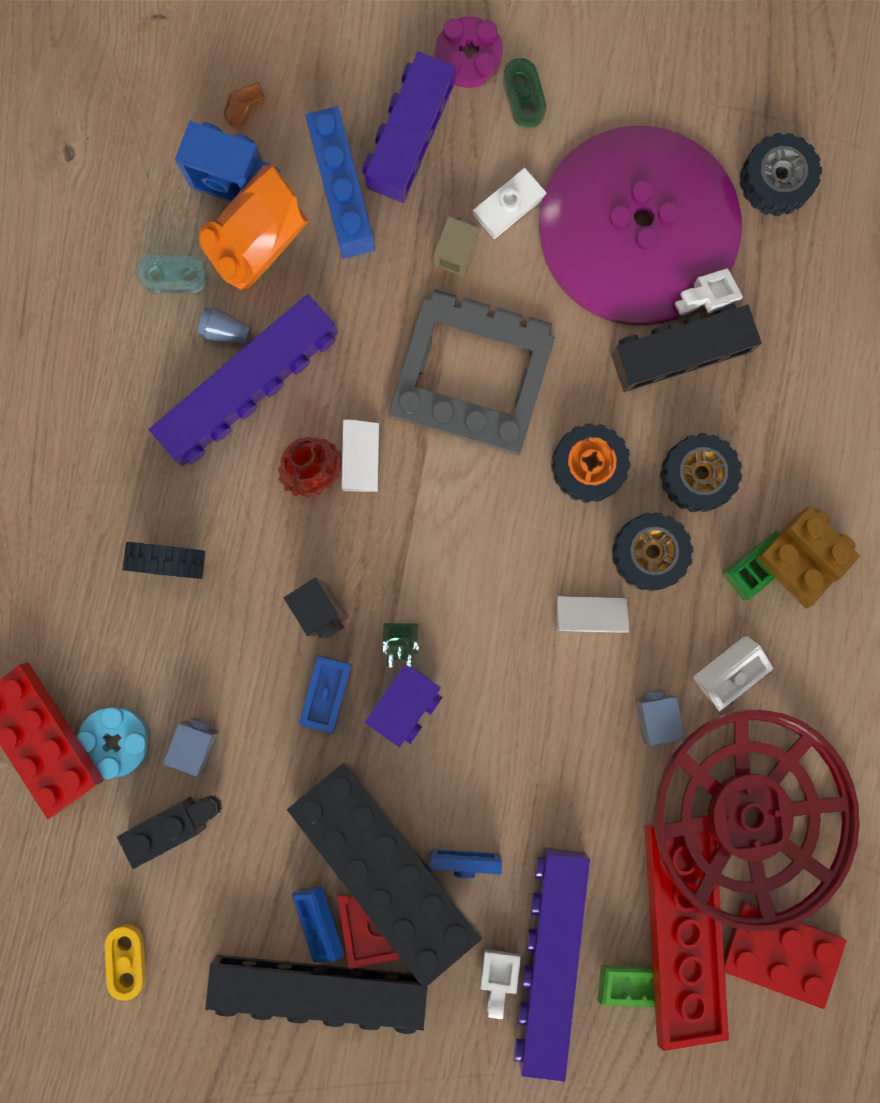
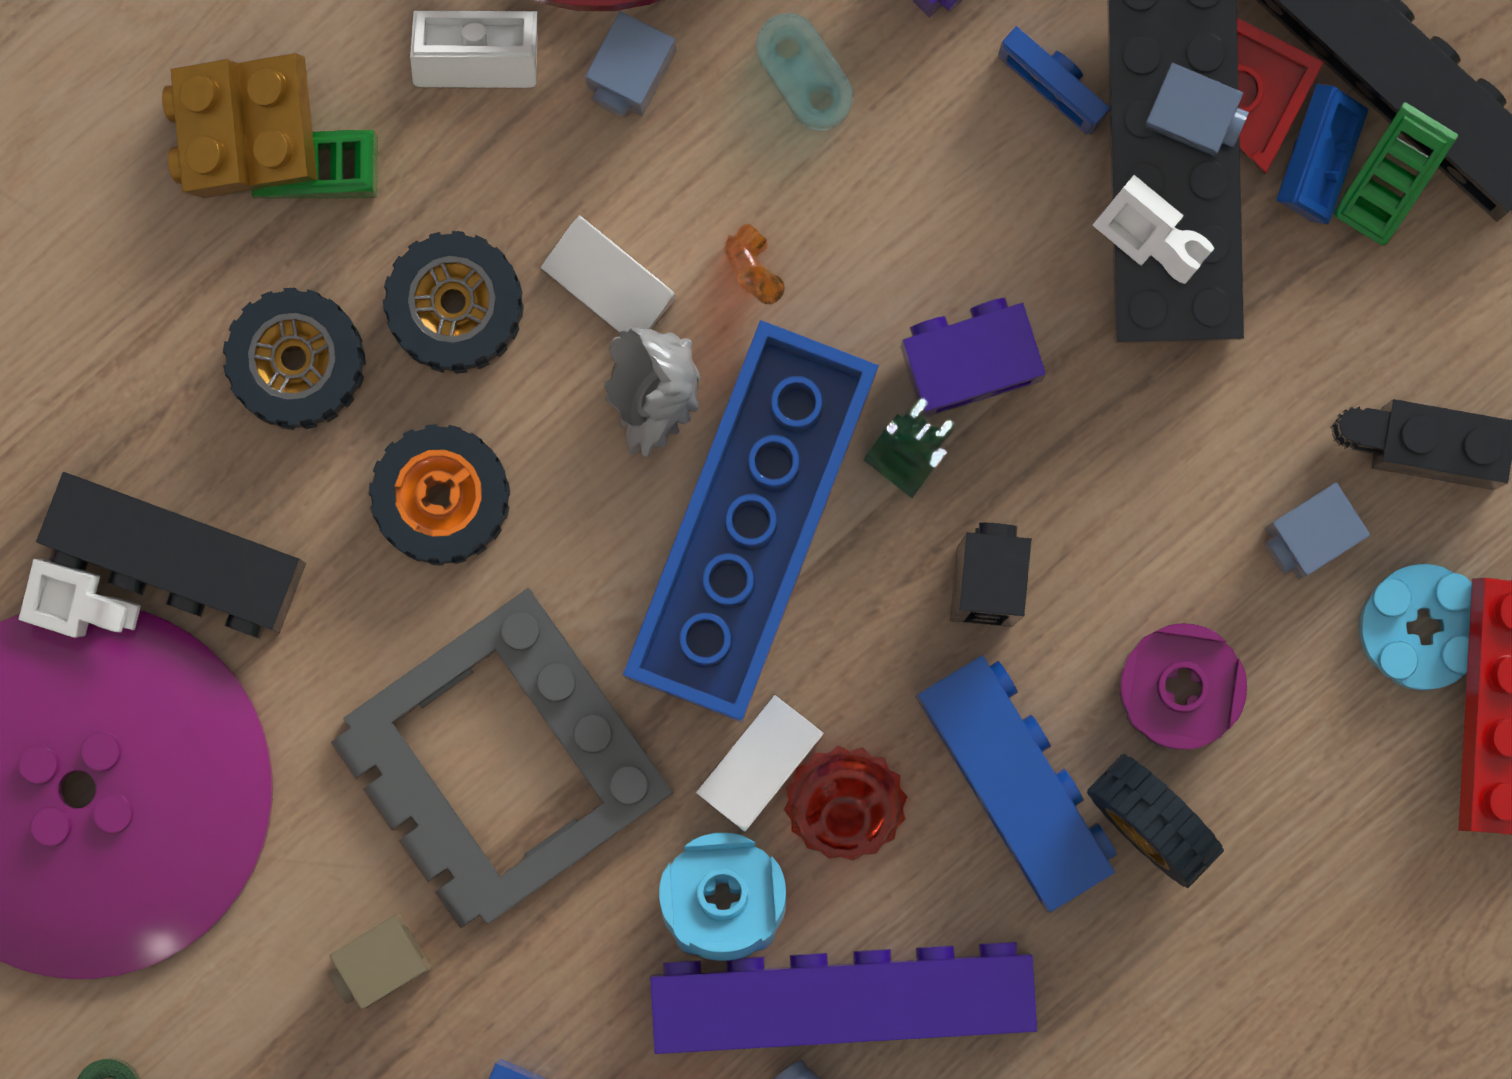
camera: 140 degrees left, 0 degrees up
blue plate [299,656,352,734] -> none
white plate [473,168,547,240] -> none
none -> light grey hair [604,327,701,457]
none -> blue brick [623,320,879,723]
none -> medium azure plate [659,833,786,961]
none -> clear orange arm [724,224,785,304]
none -> clear light blue plate [757,13,853,131]
none -> blue brick [915,655,1117,912]
none -> white plate [1092,175,1214,284]
none -> magenta plate [1119,623,1247,750]
none -> sand blue brick [1145,62,1249,156]
none -> green slope [1334,102,1458,246]

